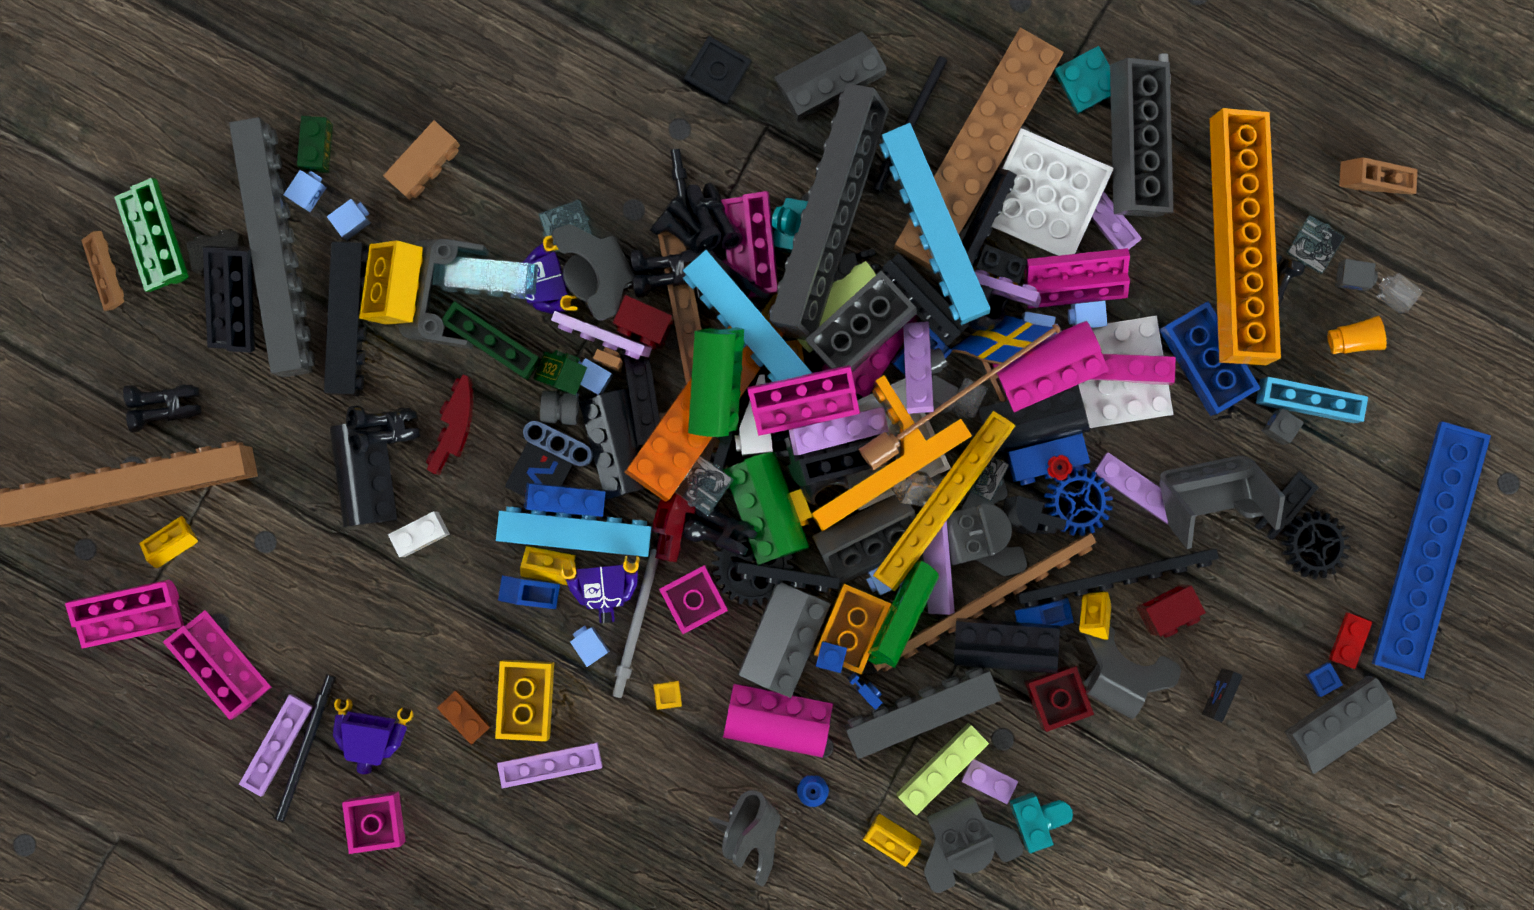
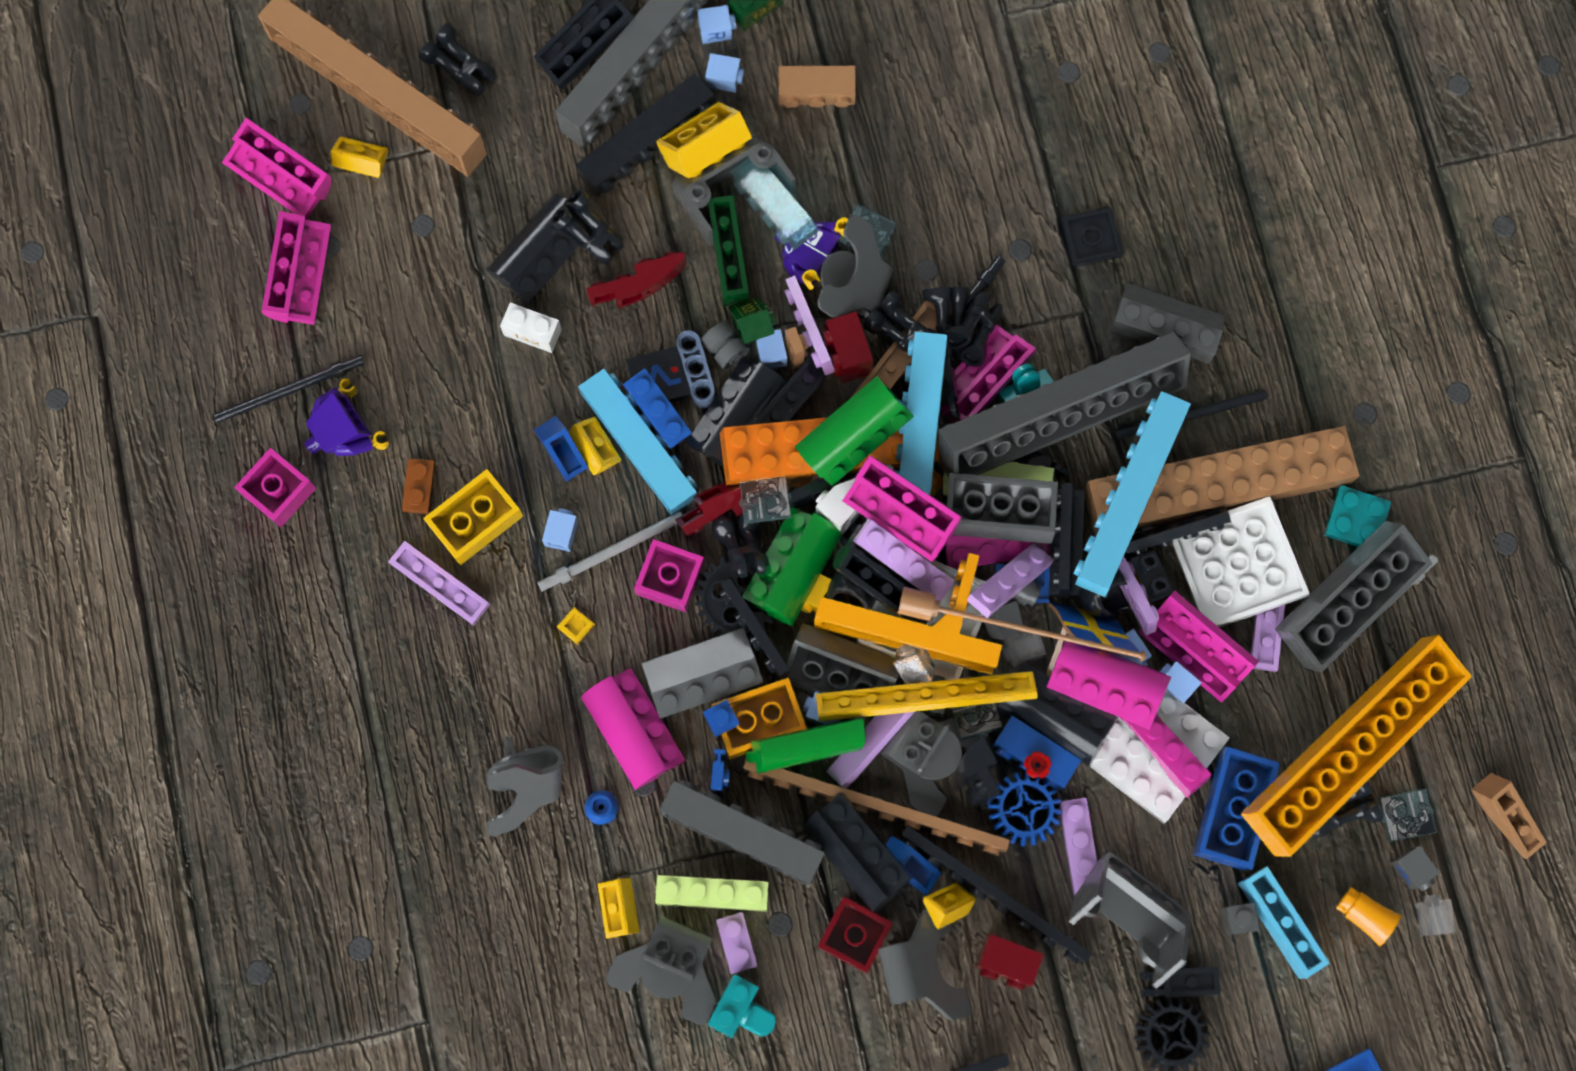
camera: 50 degrees right, 10 degrees down
lavender plate [239,694,313,797] -> none
dark purple torso [560,556,640,623] -> none

